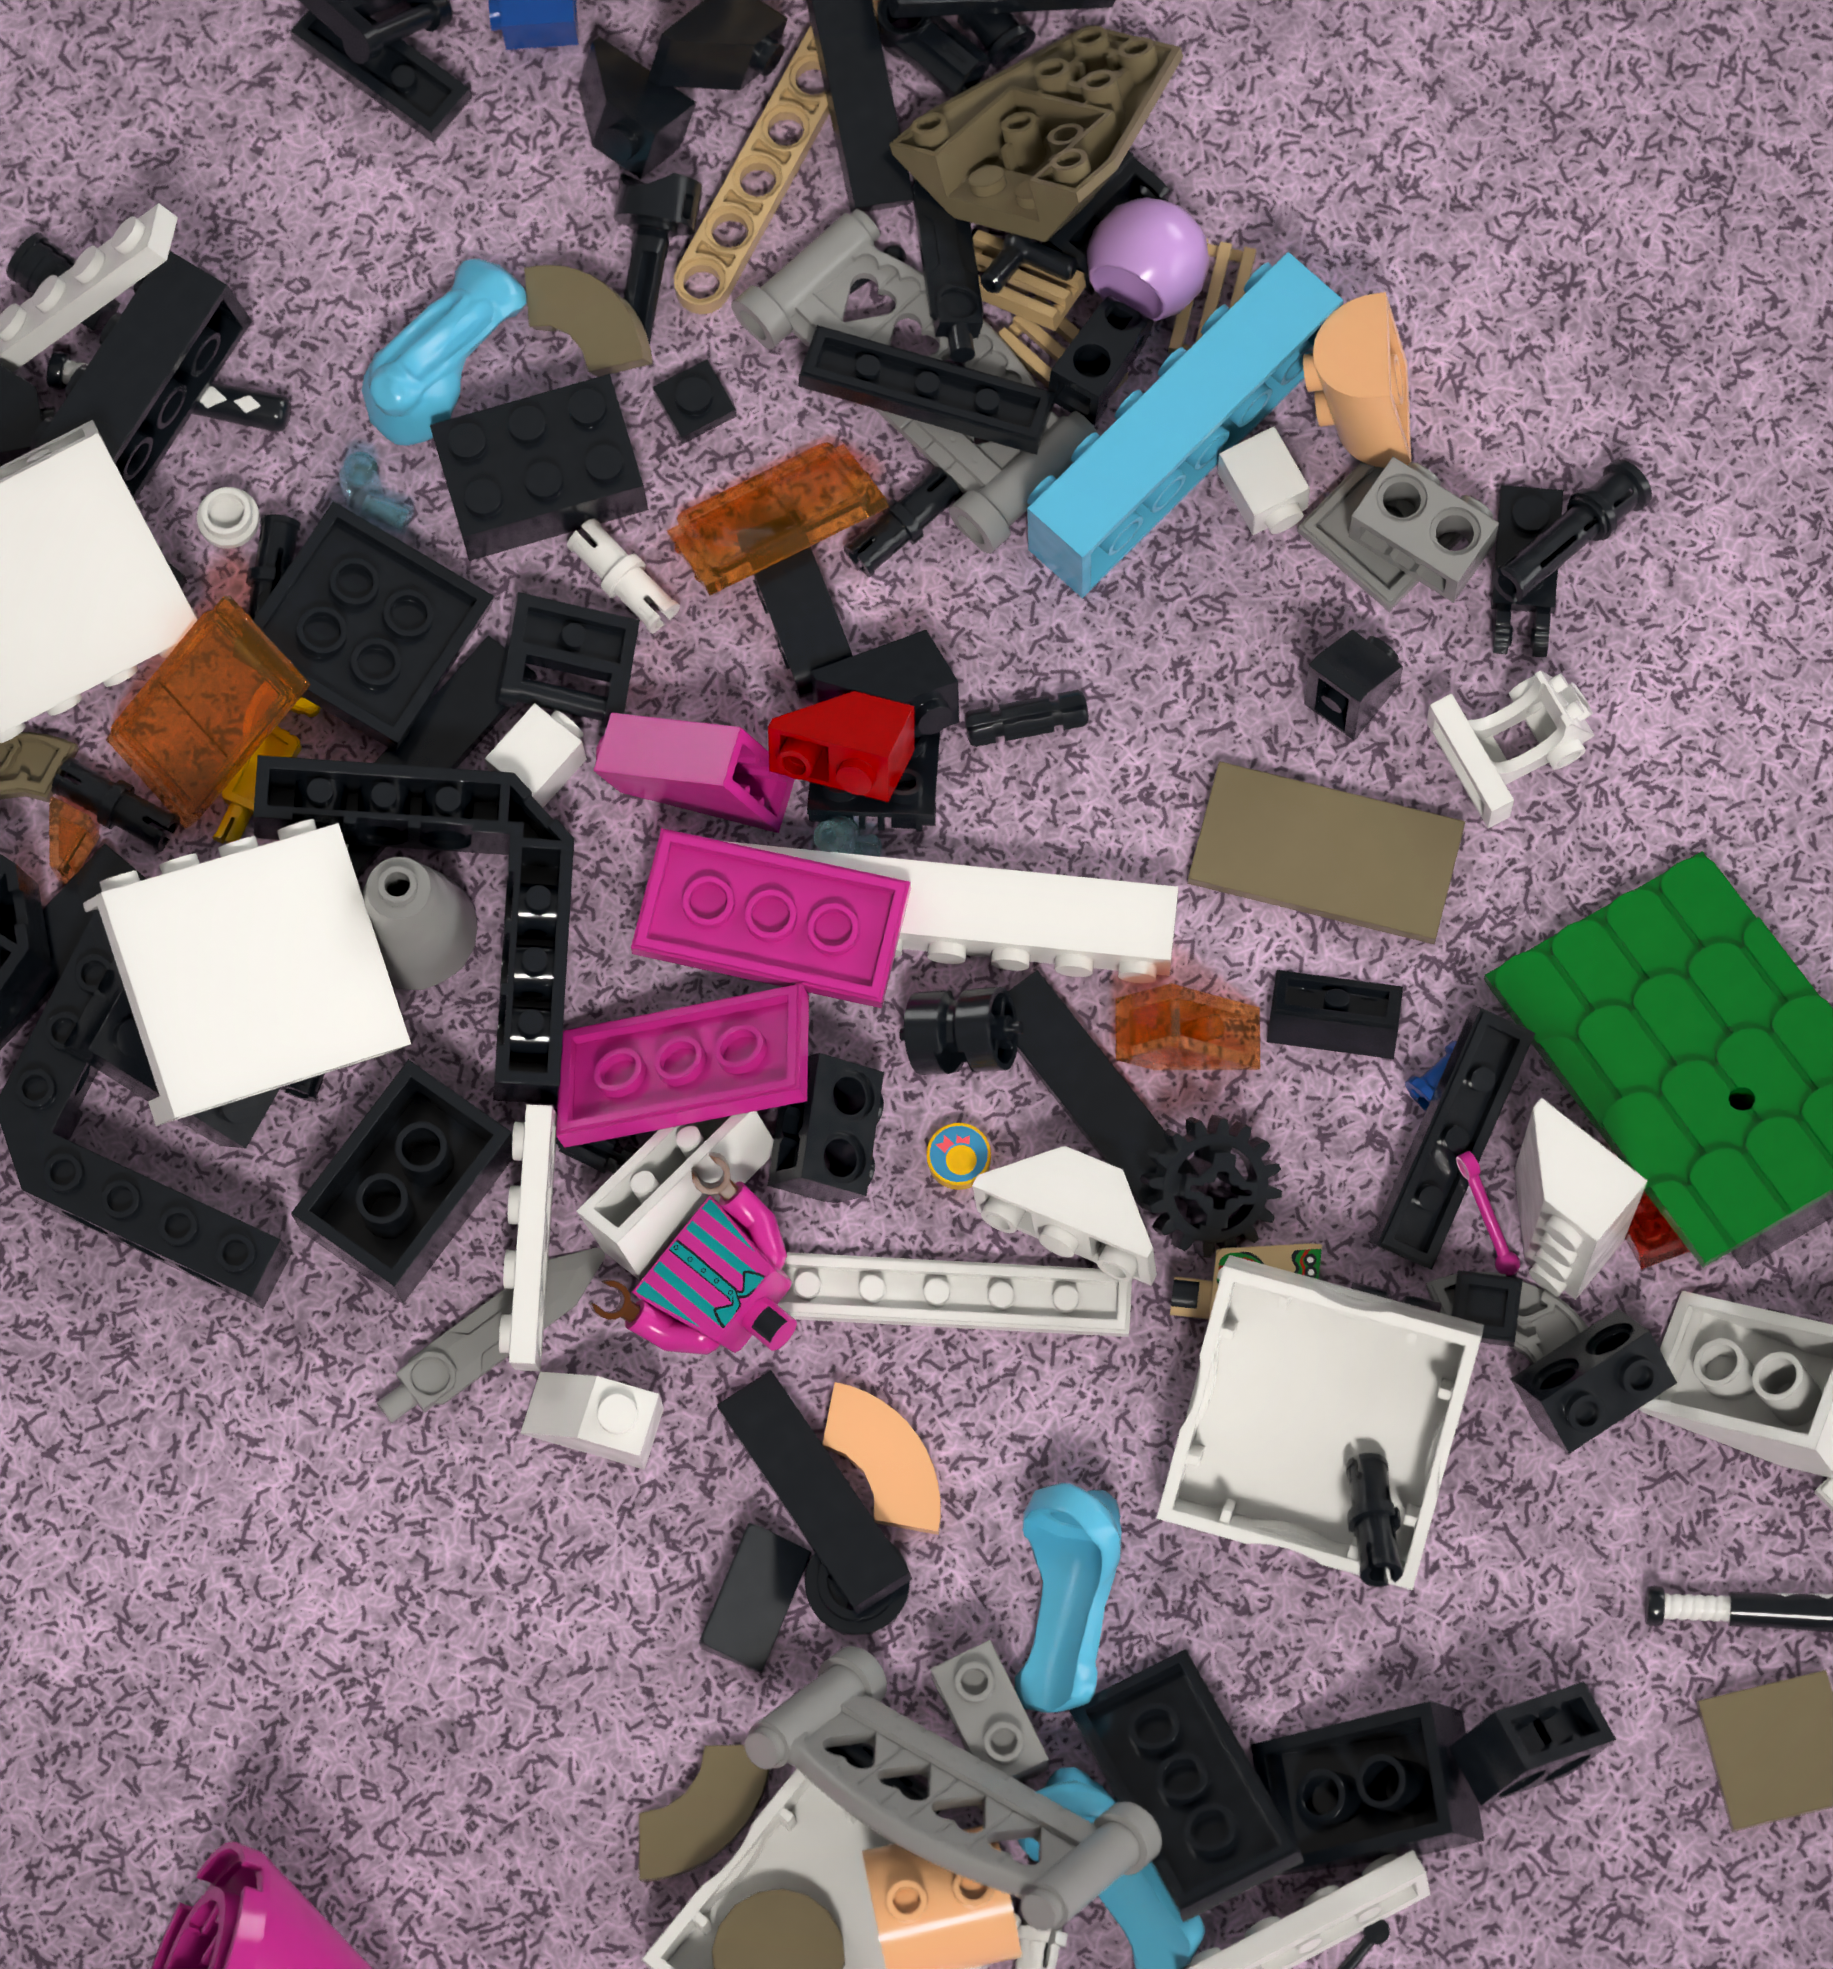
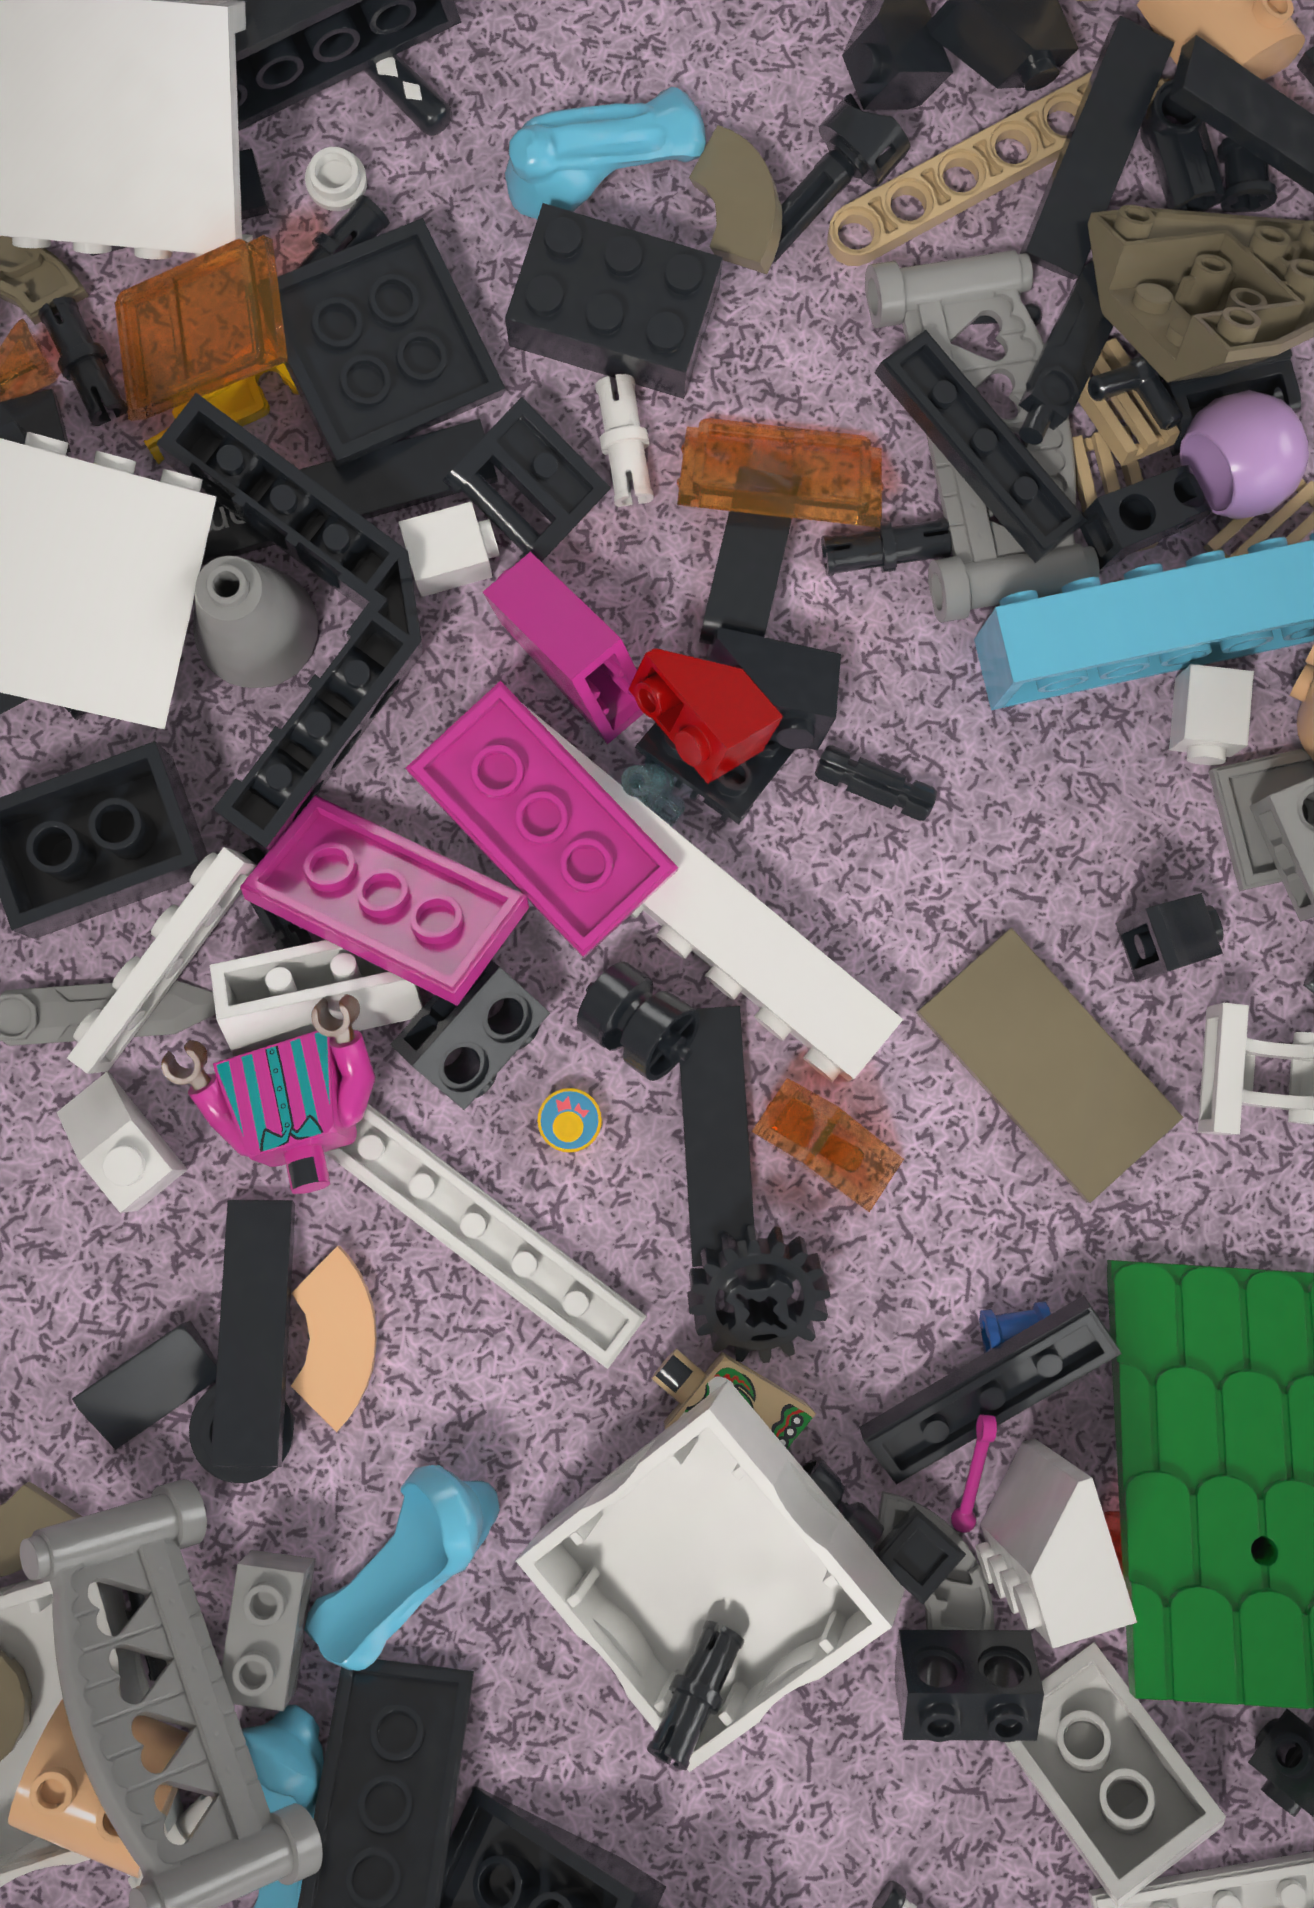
camera: 20 degrees right, 10 degrees up
clear light blue arm [339,452,414,535] -> none
black plate [652,359,737,444] -> none
white slope [972,1146,1157,1286] -> none
black slope [1267,970,1403,1059] -> none

